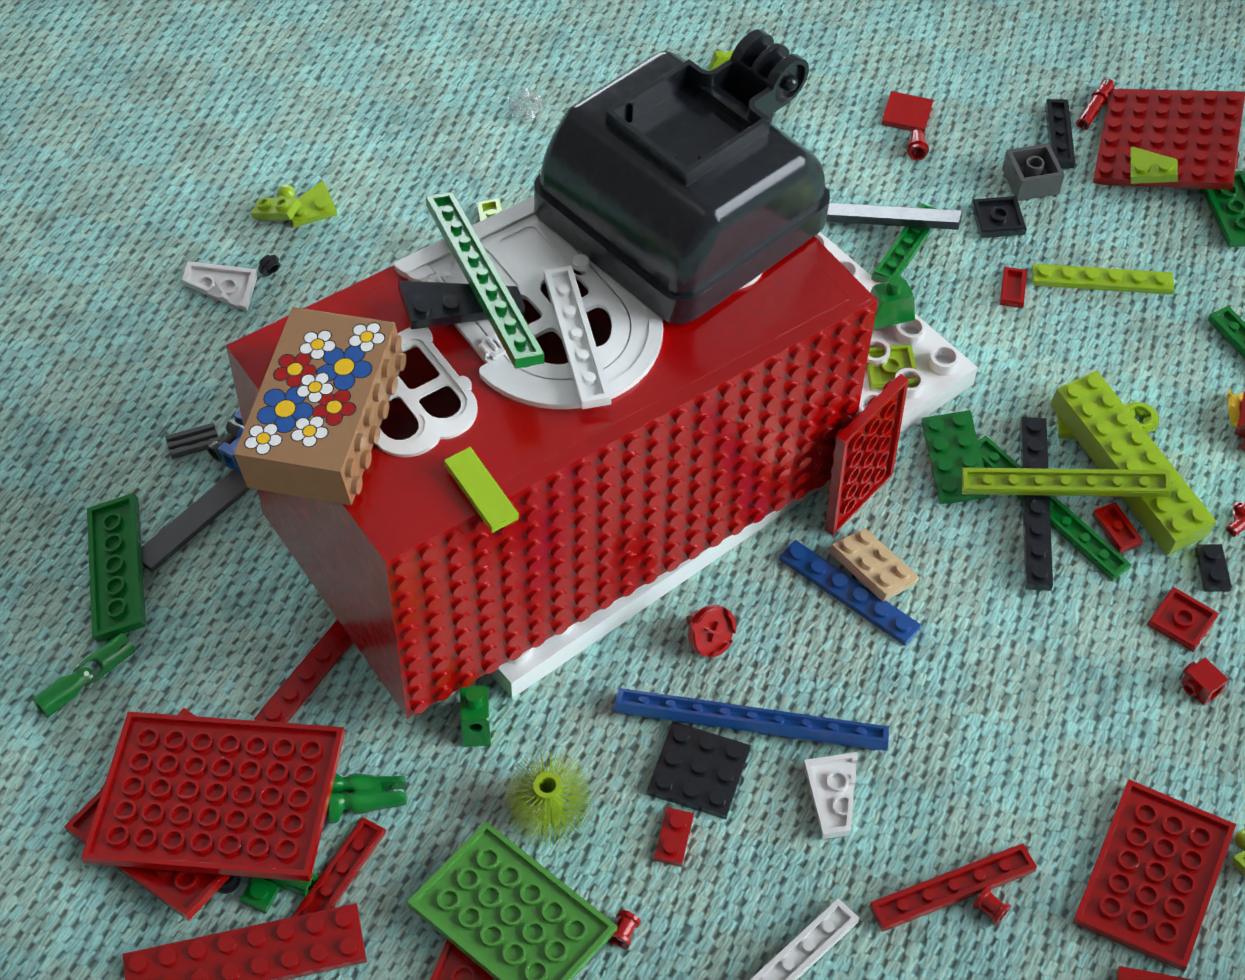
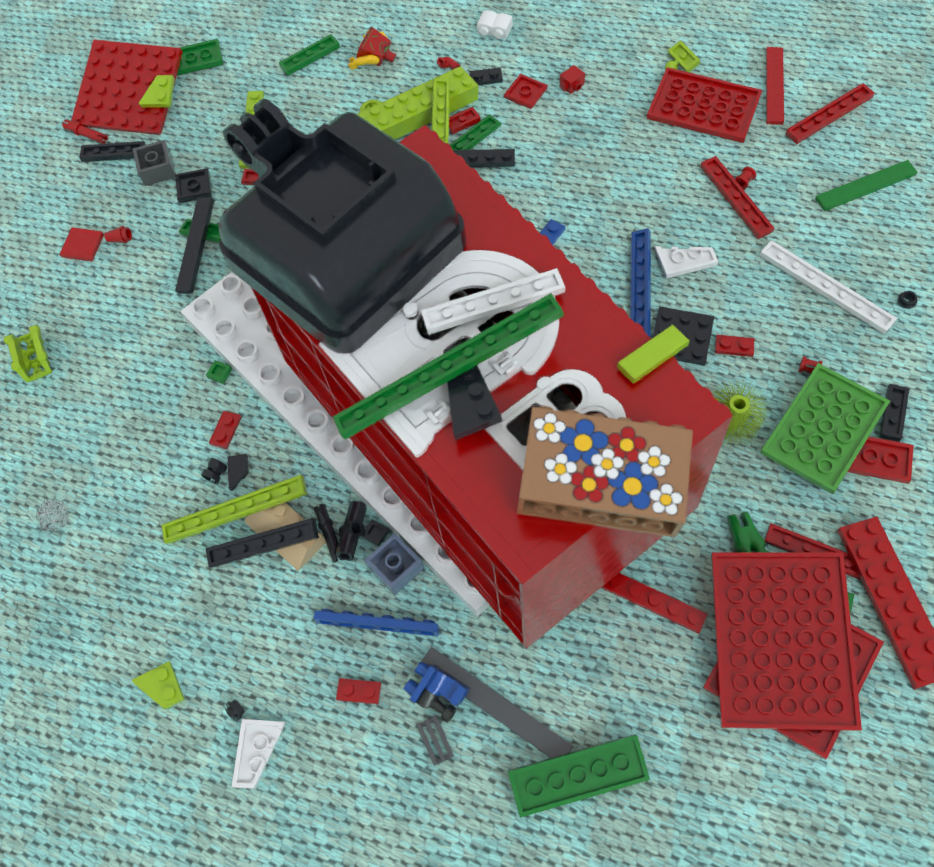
camera: 85 degrees left, 10 degrees up
green piece [32,633,136,718] -> none
lime plate [250,184,301,220] -> none

